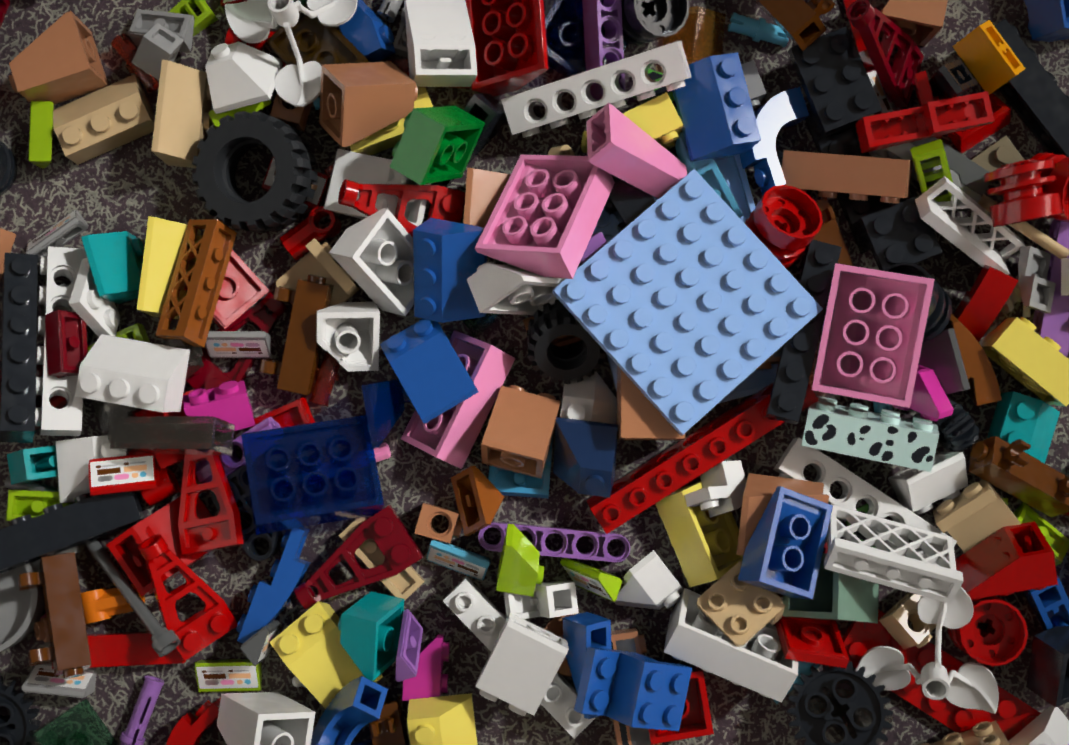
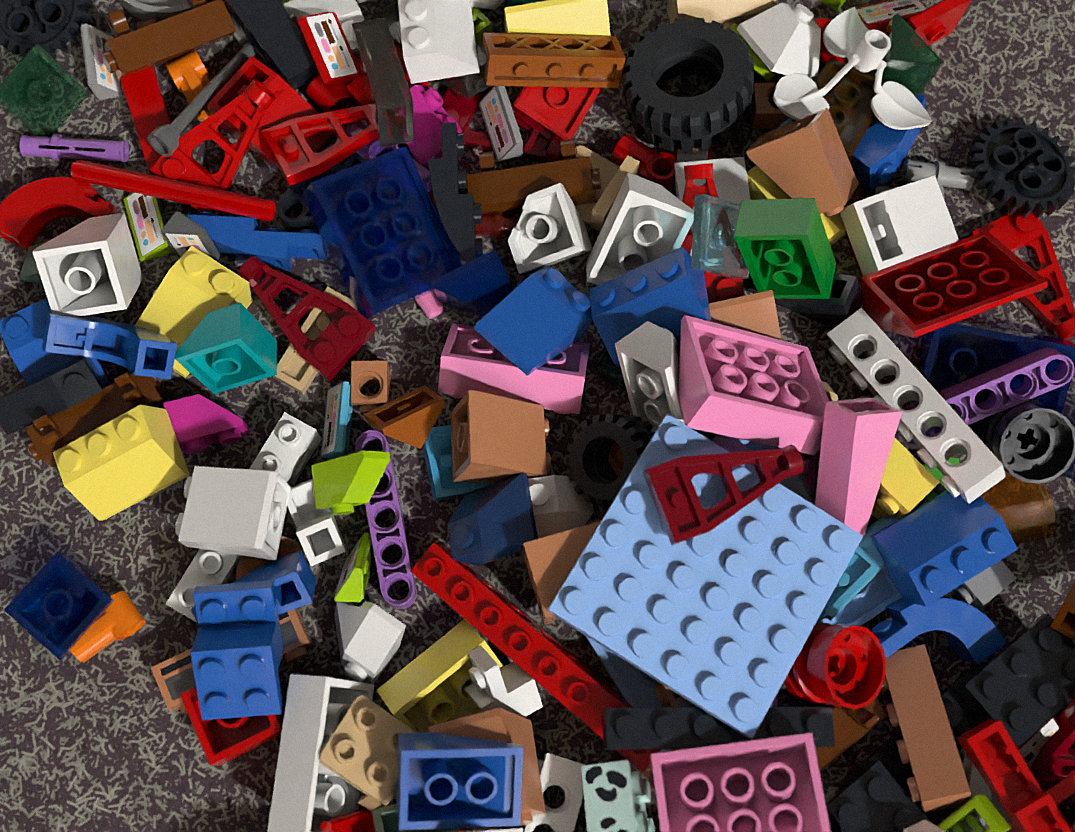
camera: 75 degrees right, 10 degrees down
medium lavender slope [395,609,423,682] -> none
medium azure pin [728,12,789,48] -> none
none -> red axle [71,160,276,221]
none -> black slope [428,122,483,269]
none -> dark red plate [643,444,804,546]
none -> clear light blue plate [691,194,749,279]

